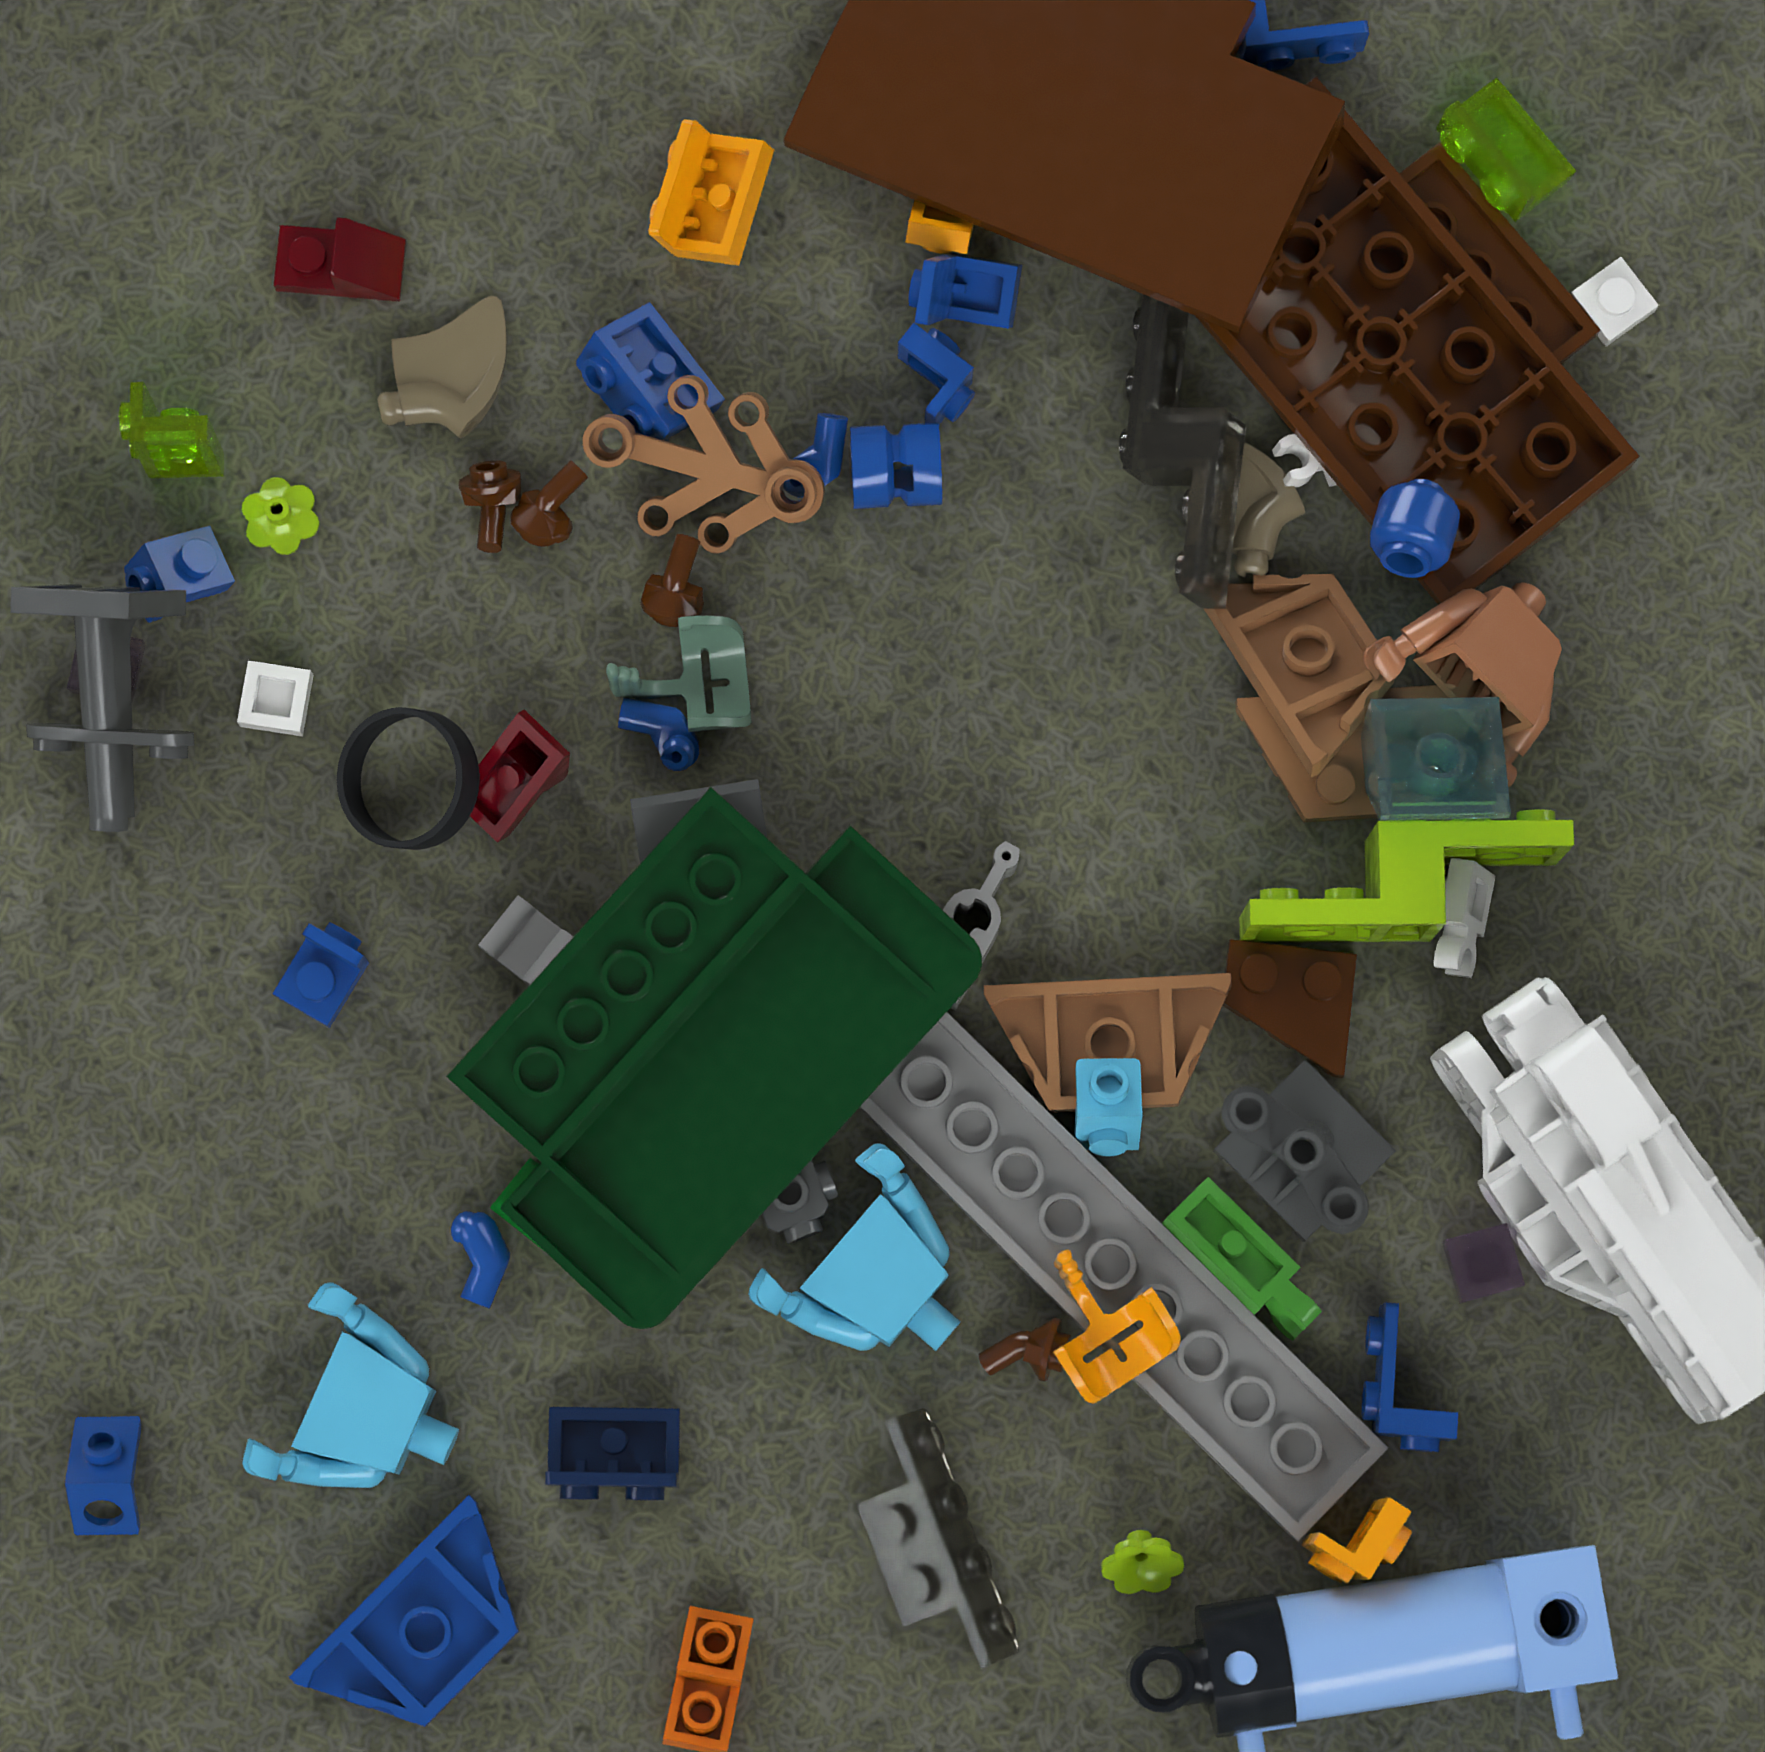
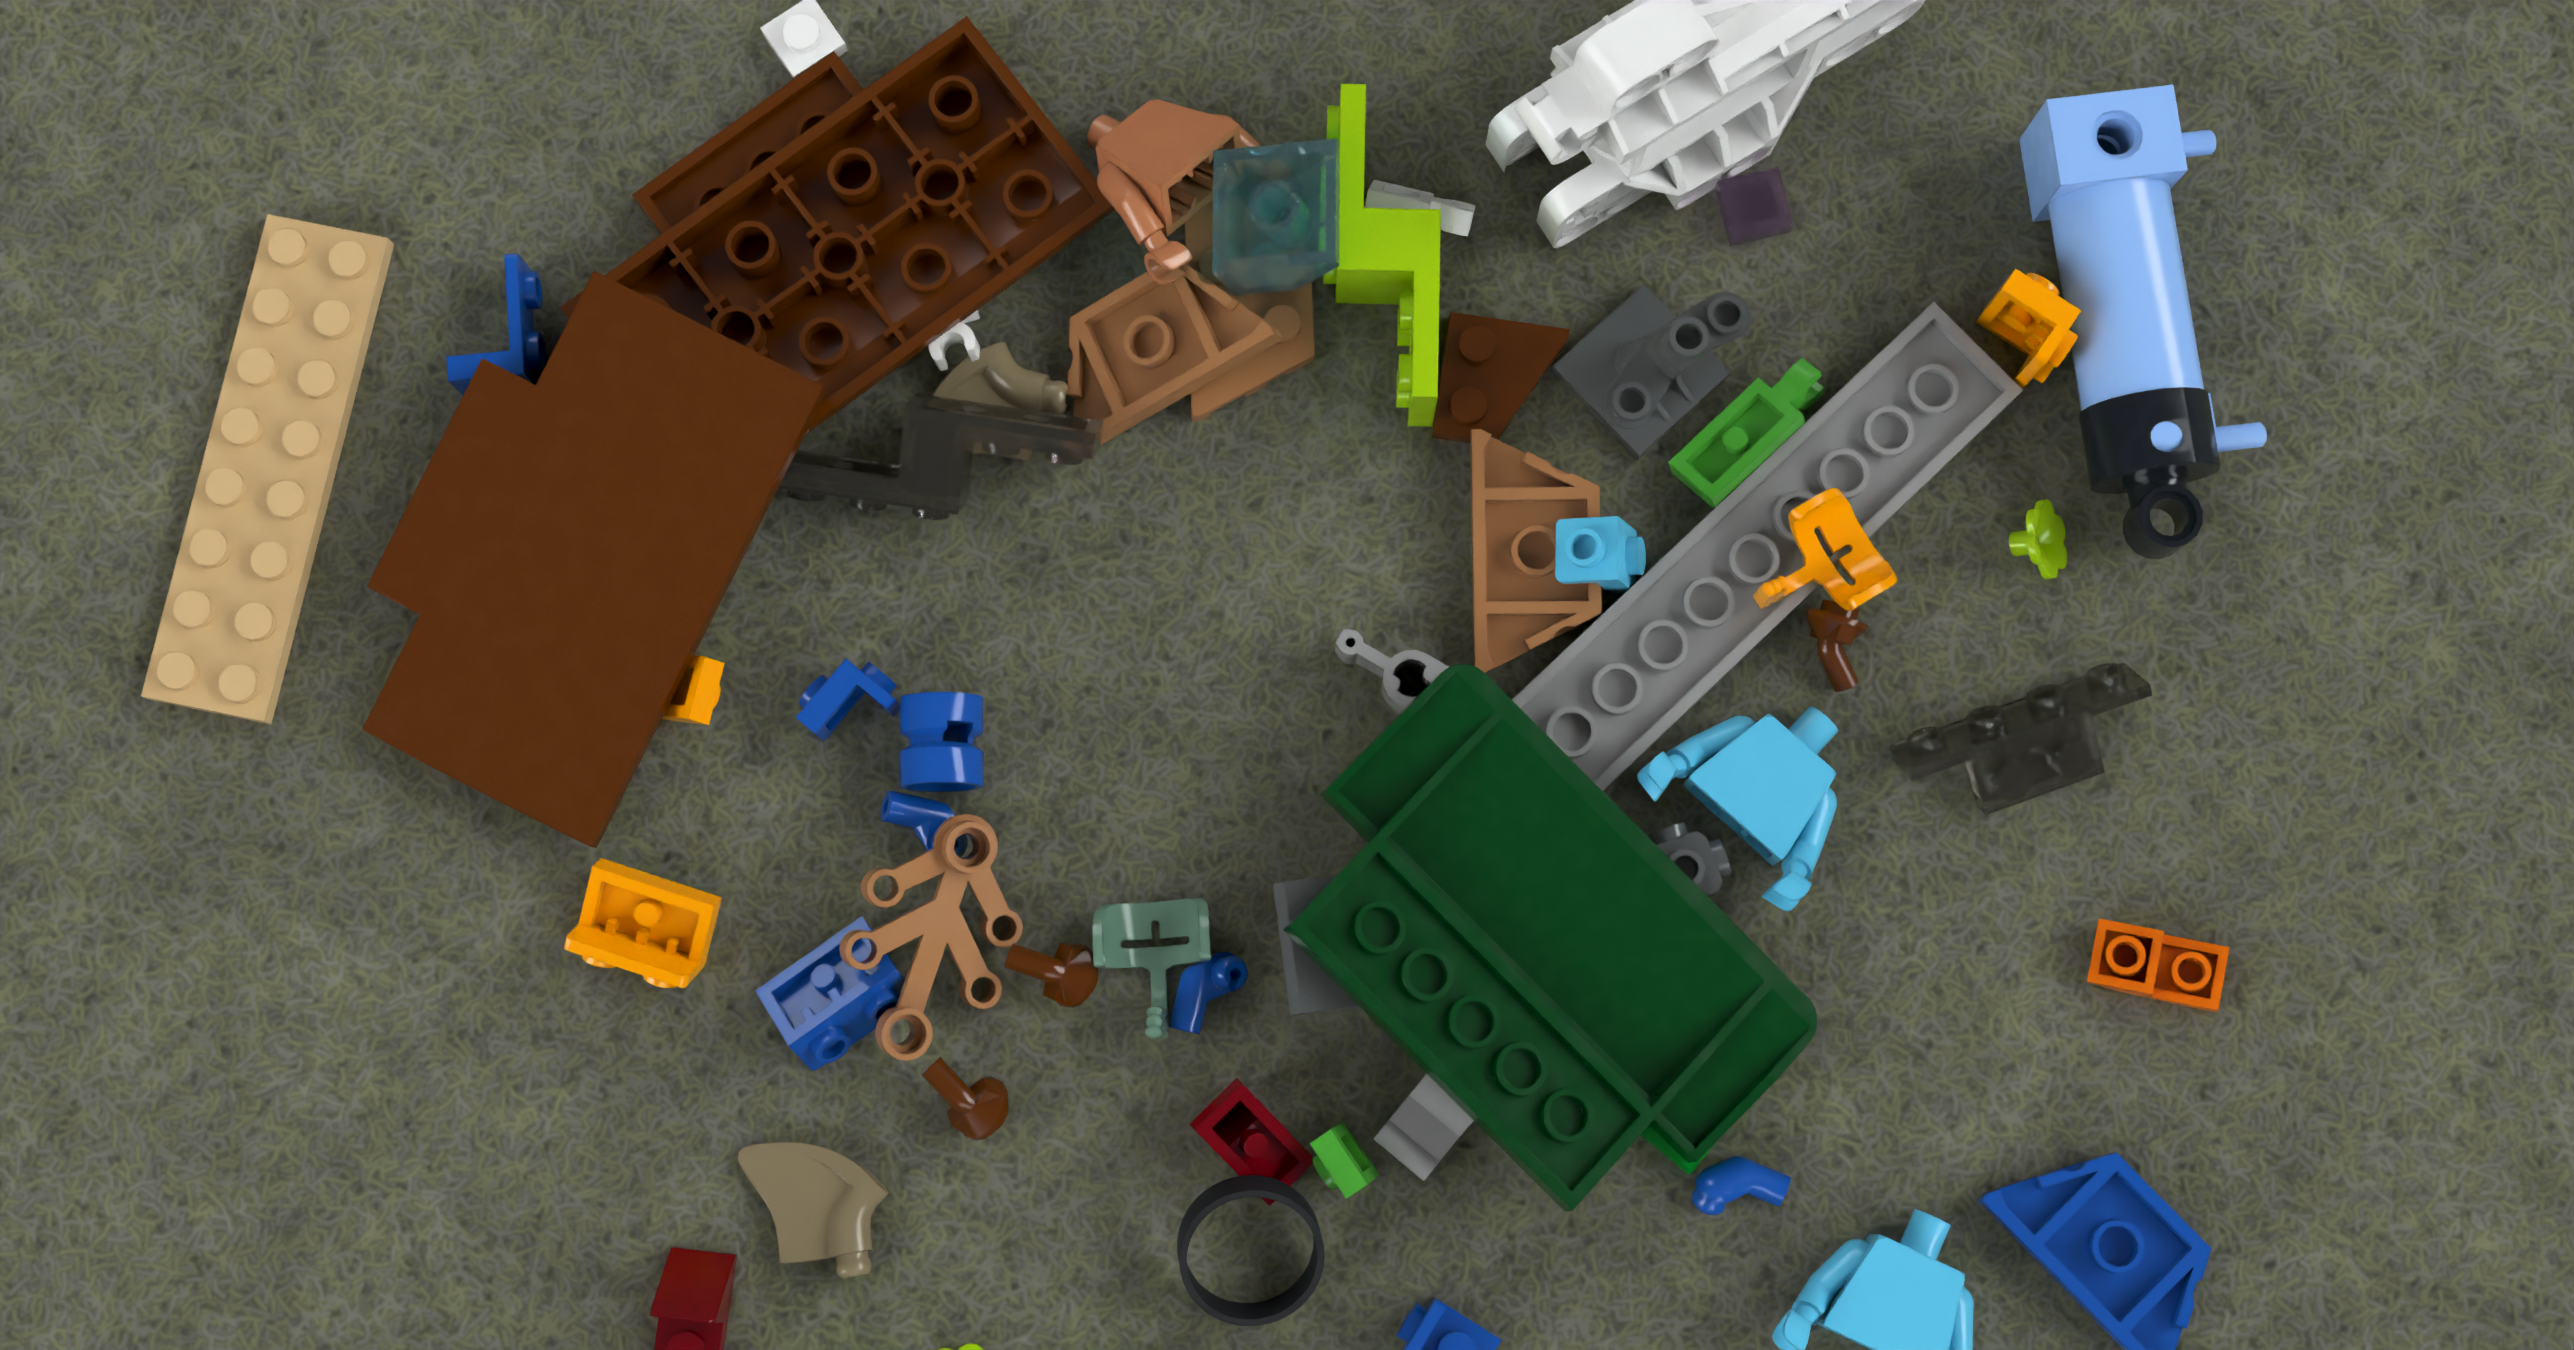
camera: 85 degrees left, 0 degrees up
reddish brown plate [458,461,522,553] -> none
dark blue bracket [545,1407,680,1500] -> none
blue bracket [908,253,1022,329] -> none
blue bracket [1361,1302,1458,1452] -> none
blue head [1370,479,1460,578] -> none
clear neon green bracket [1436,77,1576,222] -> none
none -> bright green plate [1309,1121,1380,1199]

